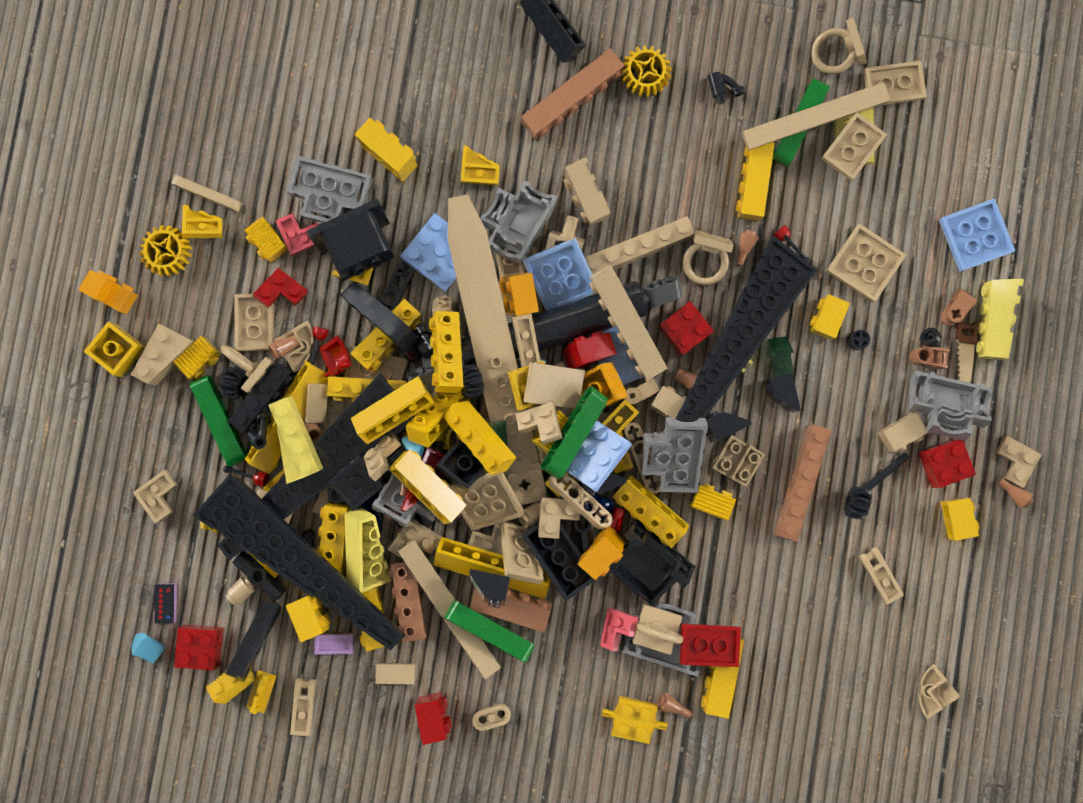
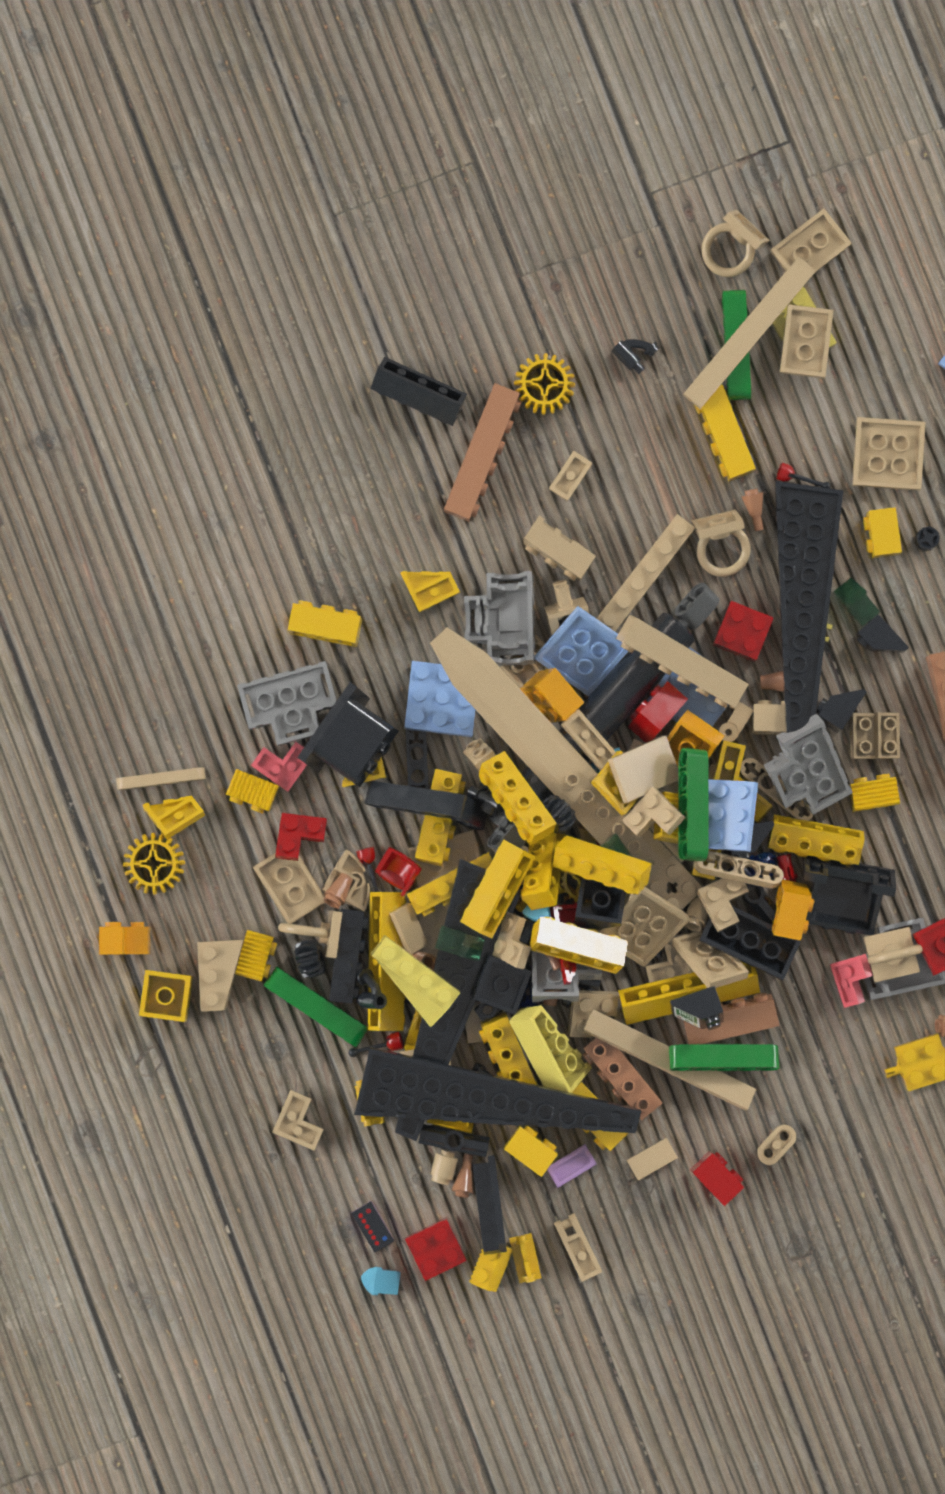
camera: 30 degrees left, 0 degrees up
none -> clear green slope [435,925,486,961]
none -> nougat cone [451,1154,474,1198]
none -> tan plate [549,451,593,502]

